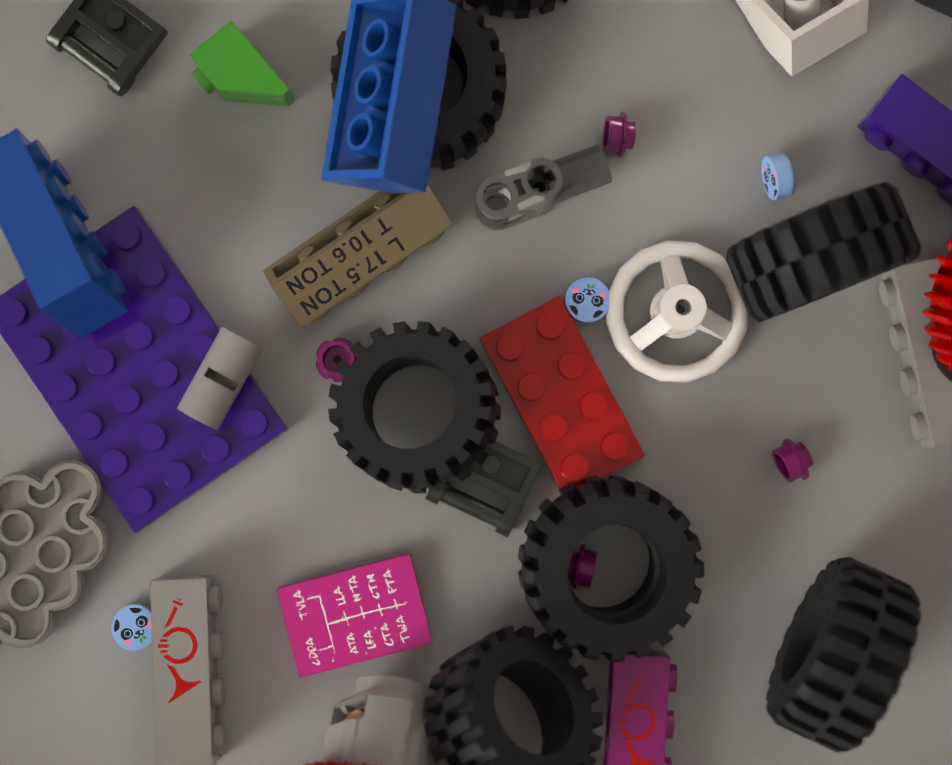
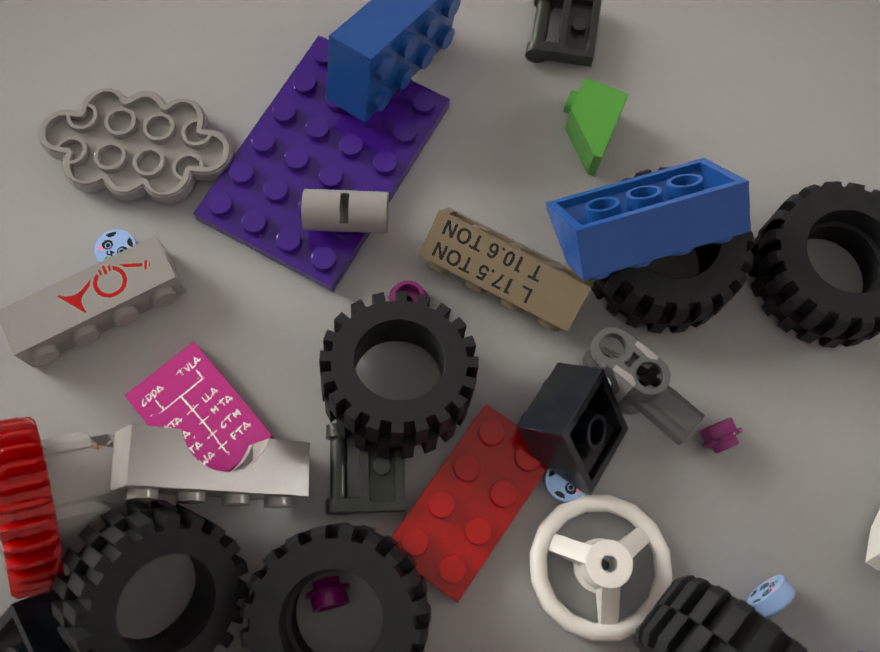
camera: 65 degrees right, 15 degrees down
none -> light grey arch [110,424,310,509]
none -> black slope [516,363,629,495]

